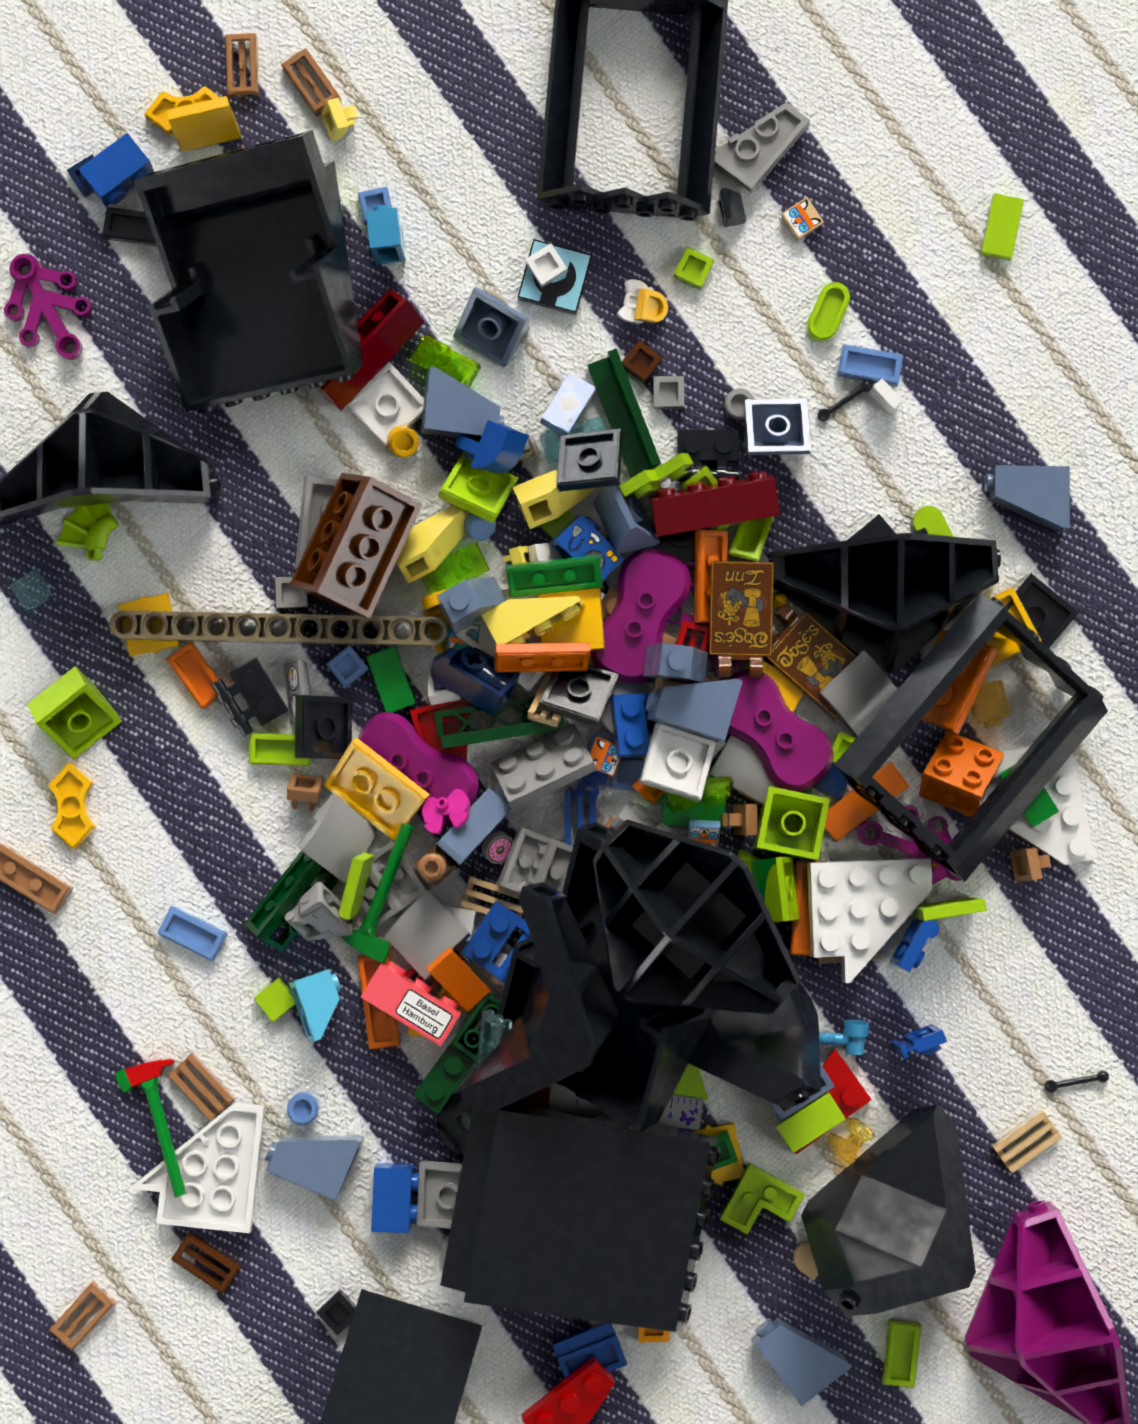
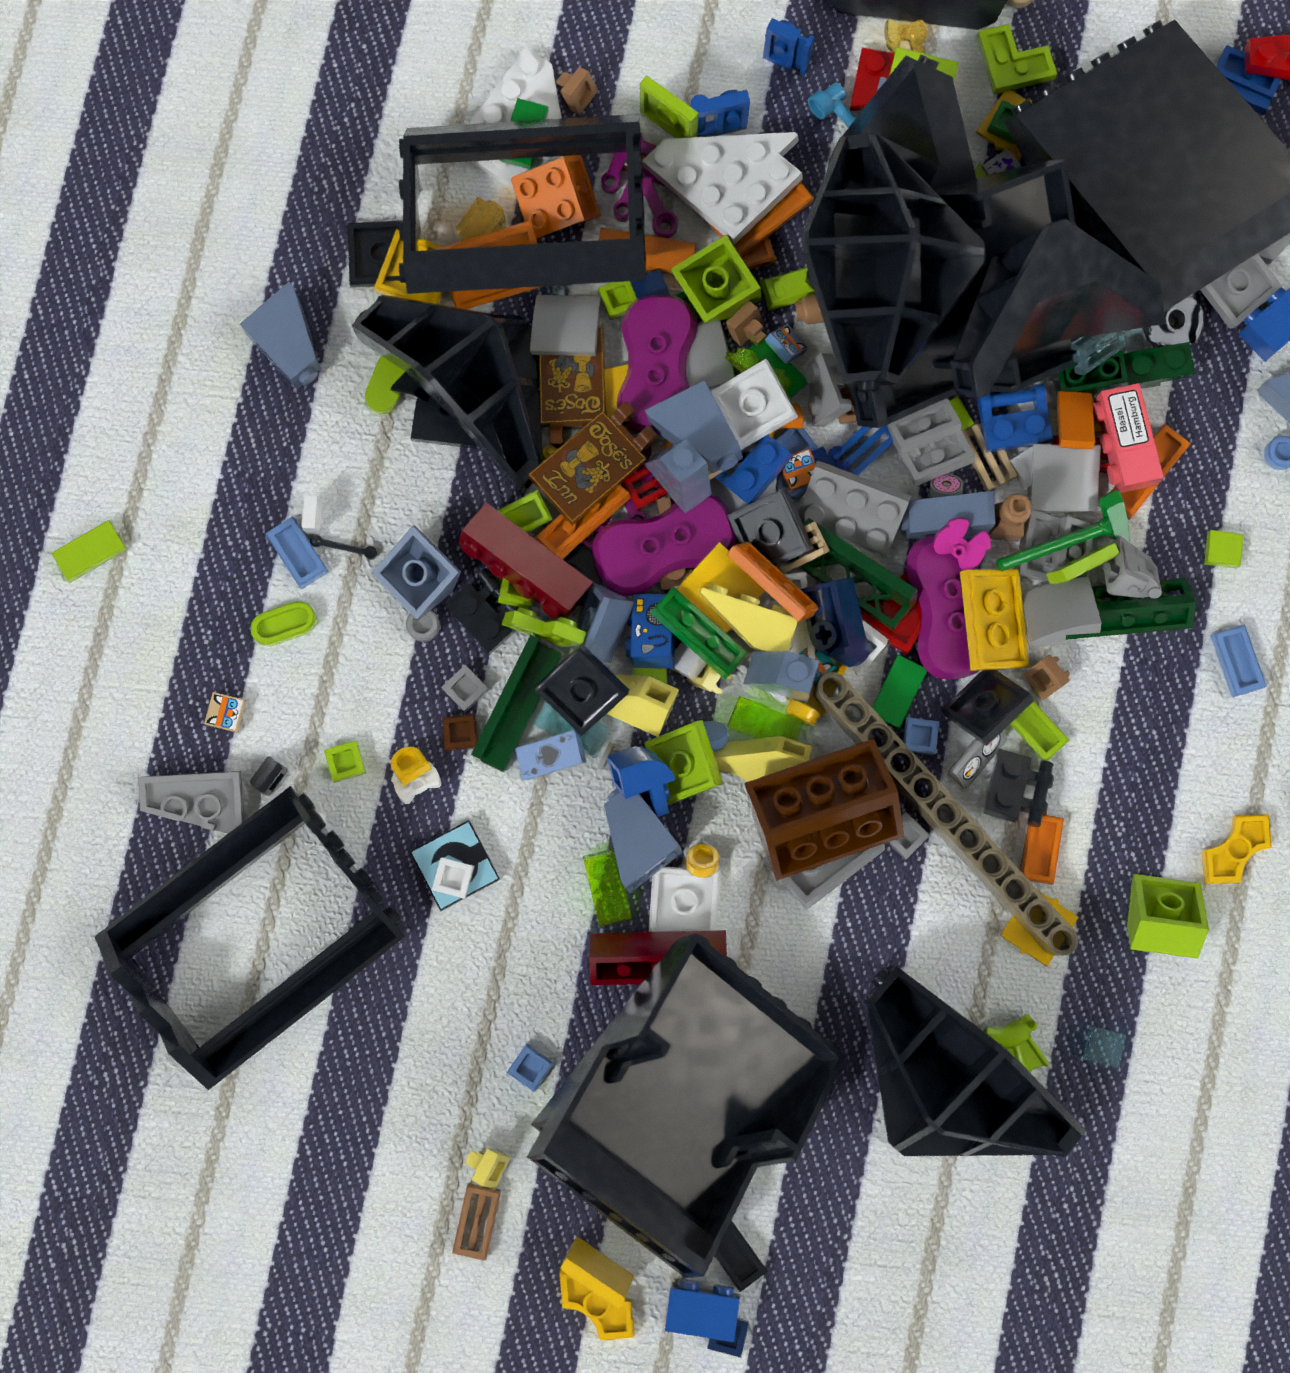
camera: 135 degrees left, 5 degrees down
magenta plant [4,254,93,360] -> none
medium nougat tile [225,33,259,98] -> none
medium azure slope [289,969,341,1042] -> none
dark azure brick [366,205,406,265] -> none
sand blue slope [453,286,530,367] -> none
lime slope [749,857,800,922] -> none

